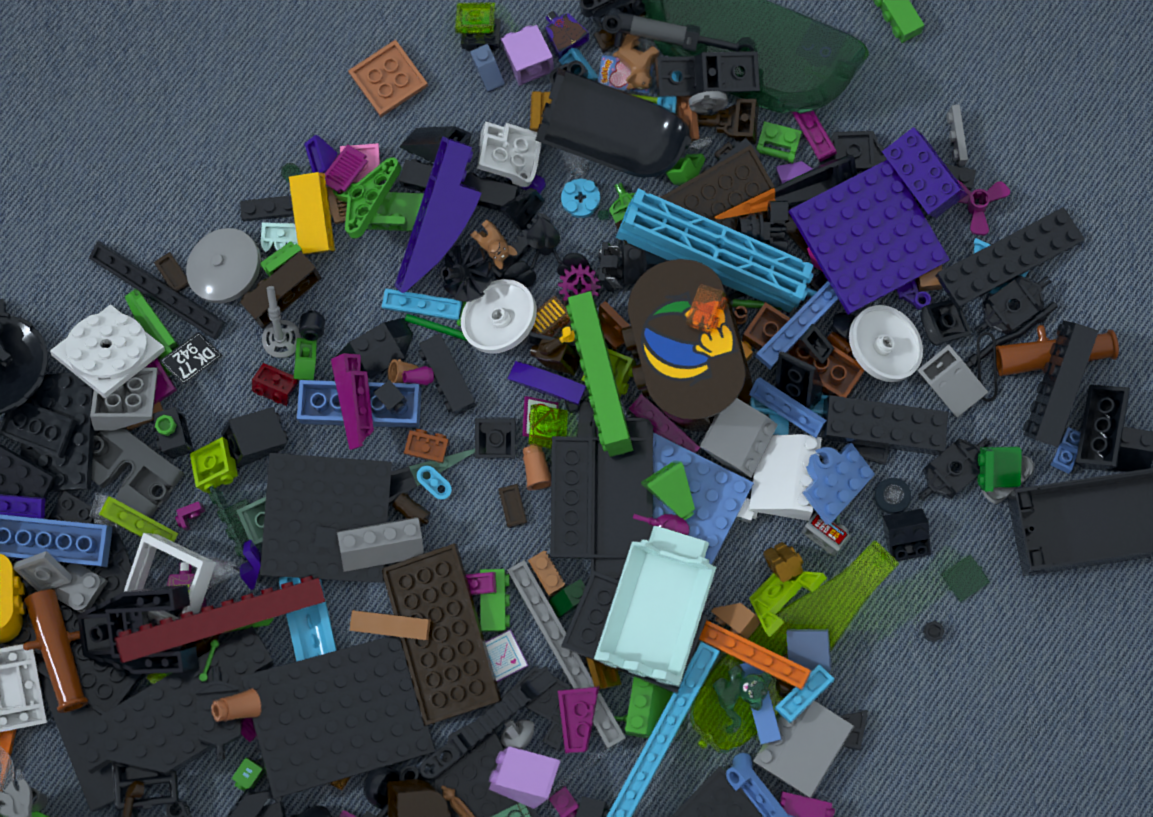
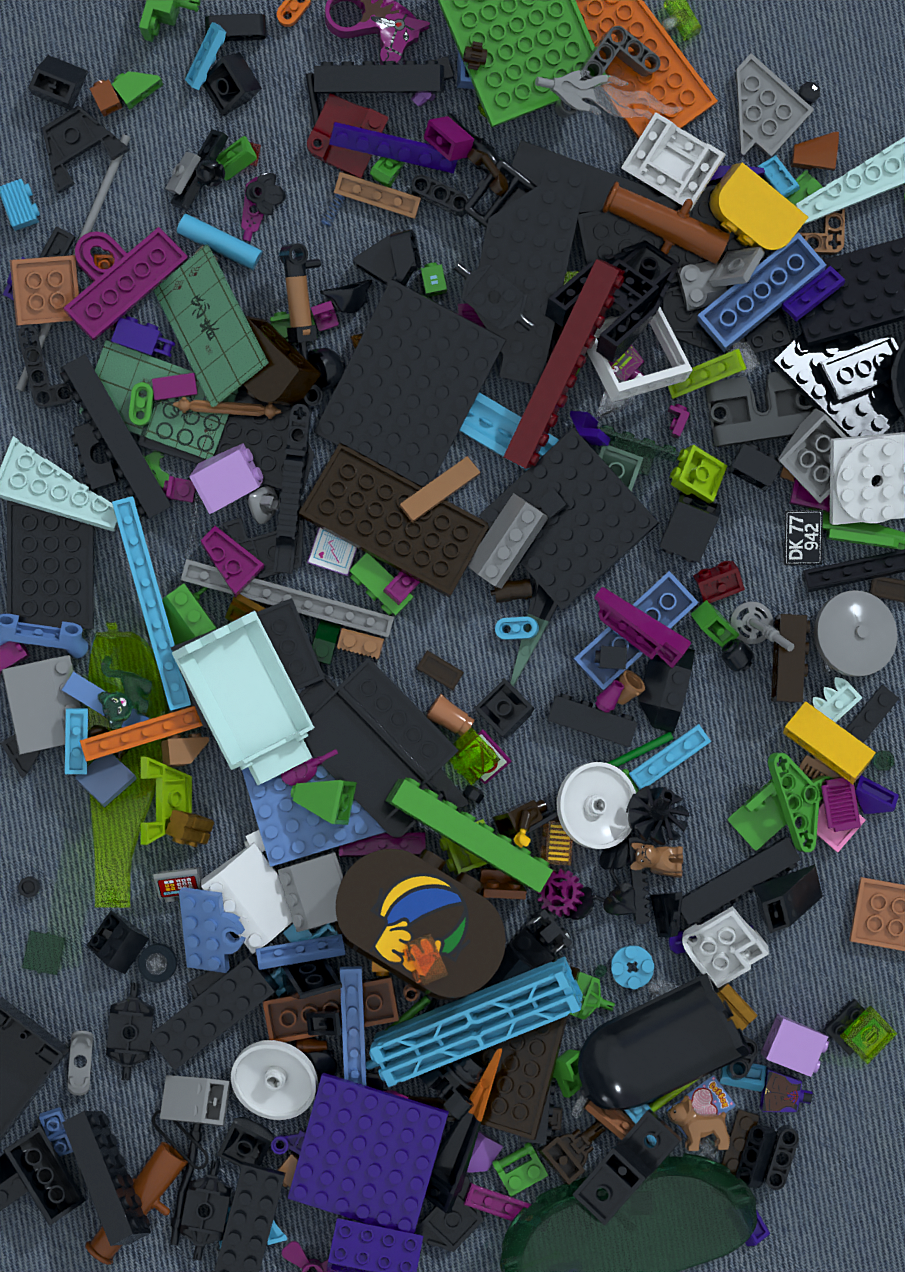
camera: 125 degrees right, 10 degrees up
bright green tile [155,415,176,436] -> none
bright green hinge [199,640,219,682] -> none
nougat plant [211,688,261,721] -> none
bright green bracket [260,241,302,277] -> none
dark purple slope [394,136,482,293] -> none
dark orange bracket [404,429,450,463] -> none
sand blue slope [470,44,505,93] -> none
dark purple slope [507,361,587,406] -> none
piece [602,8,755,52] -> none
light grey tile [689,91,728,113] -> none
green bracket [978,446,1022,492] -> none

